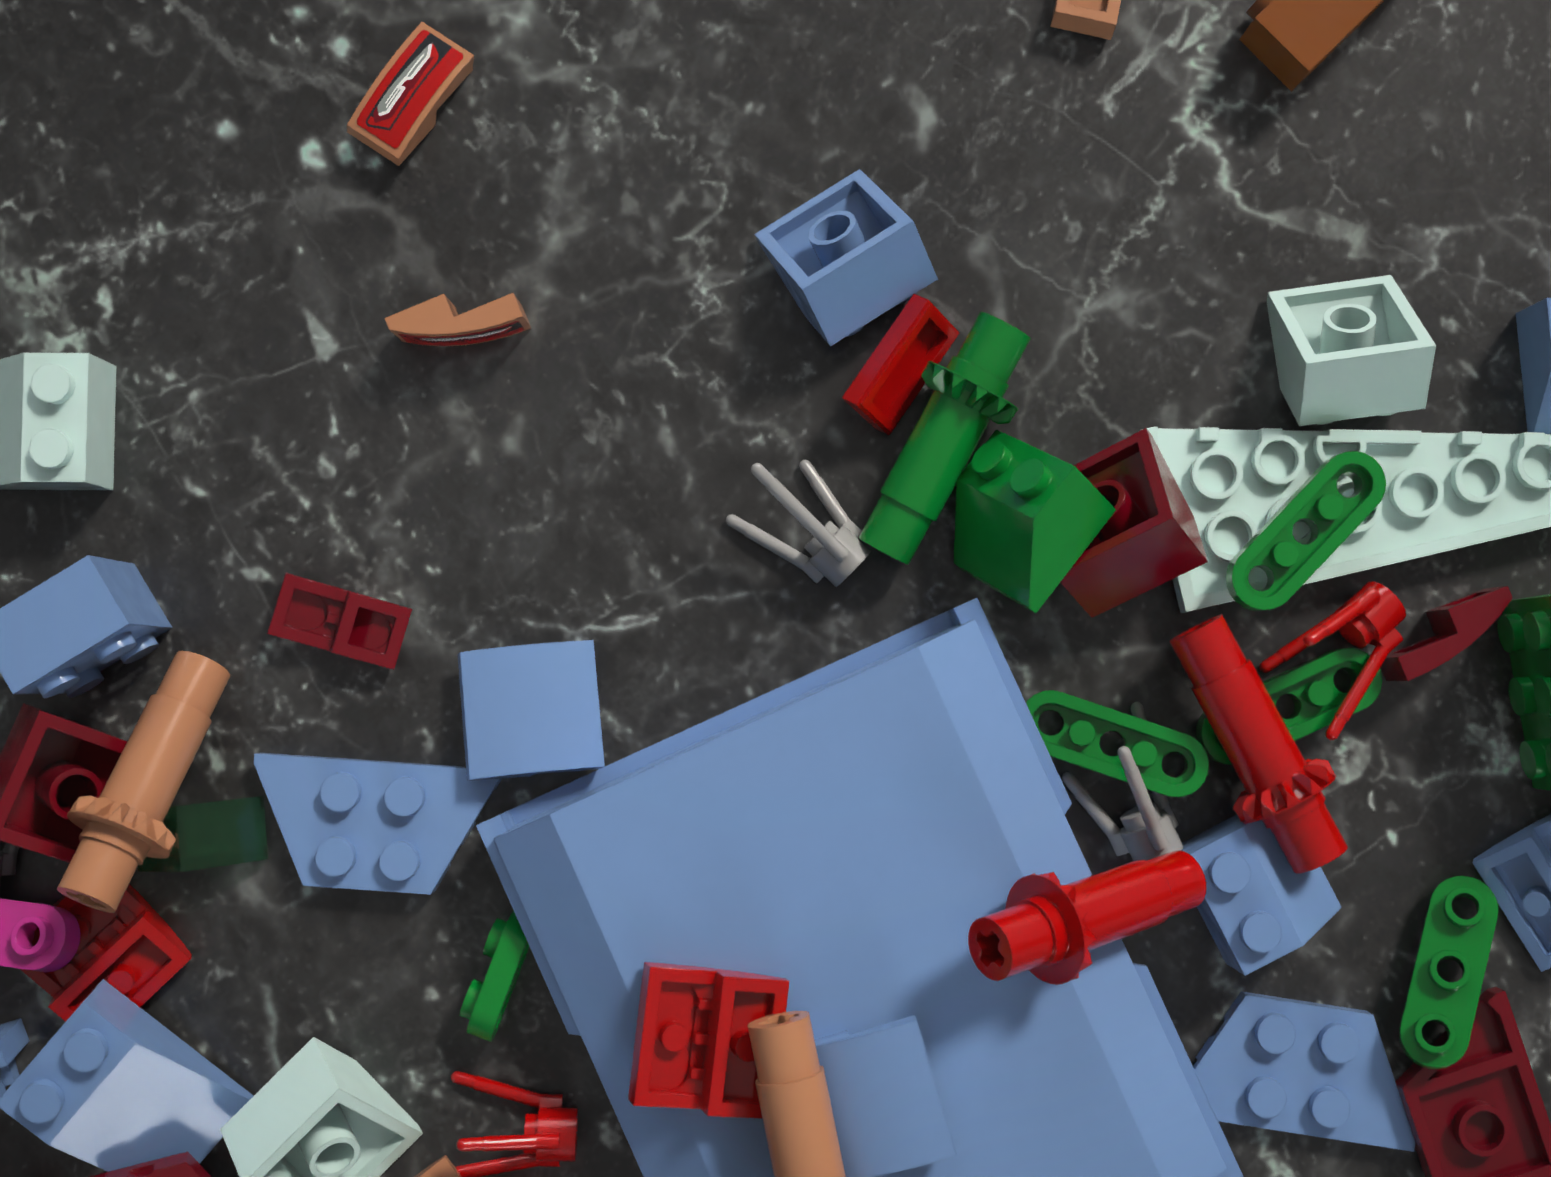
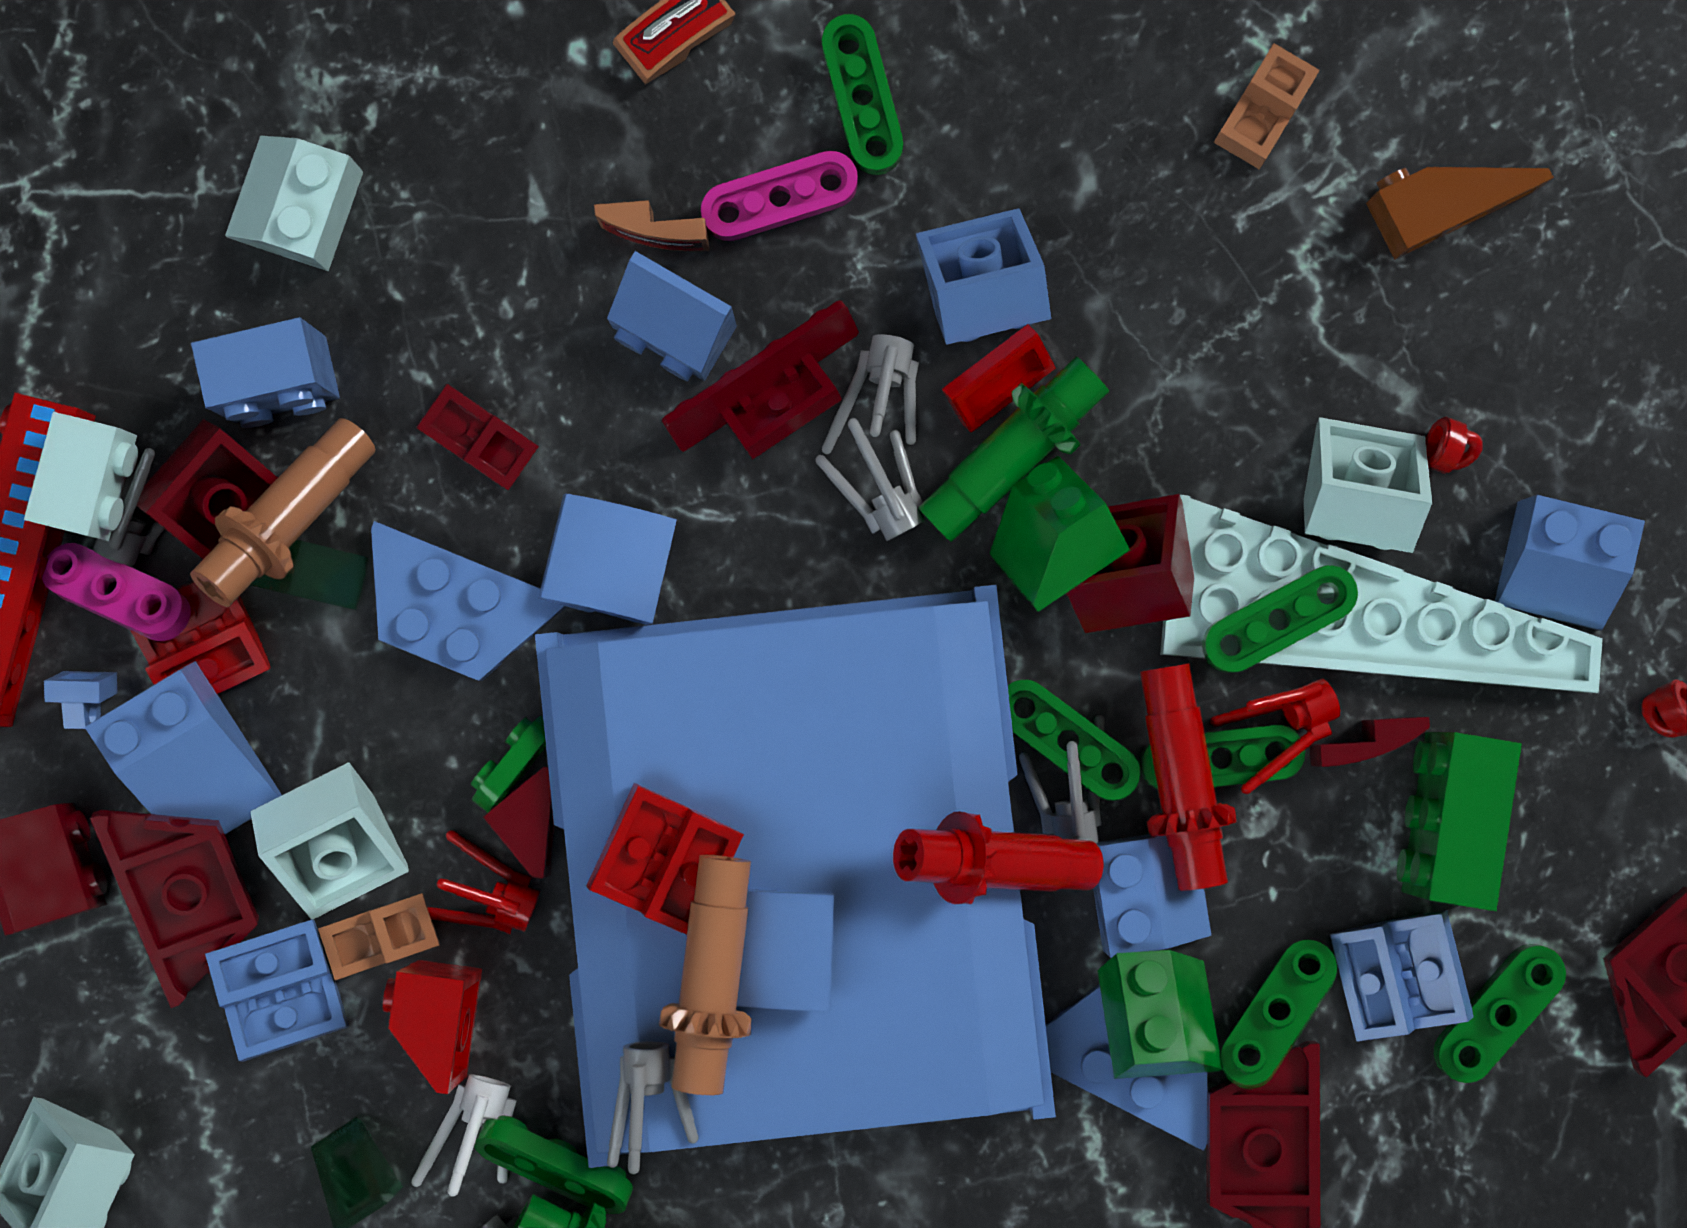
camera: 20 degrees right, 0 degrees up
none -> dark red slope [483,766,556,878]
none -> medium blue slope [607,251,737,381]
none -> dark red bracket [661,300,859,460]
none -> dark pink plate [701,151,858,241]
none -> green plate [822,14,903,175]
none -> light grey plant [822,334,919,454]
none -> green slope [1097,950,1223,1079]
none -> red tile [1425,417,1483,474]

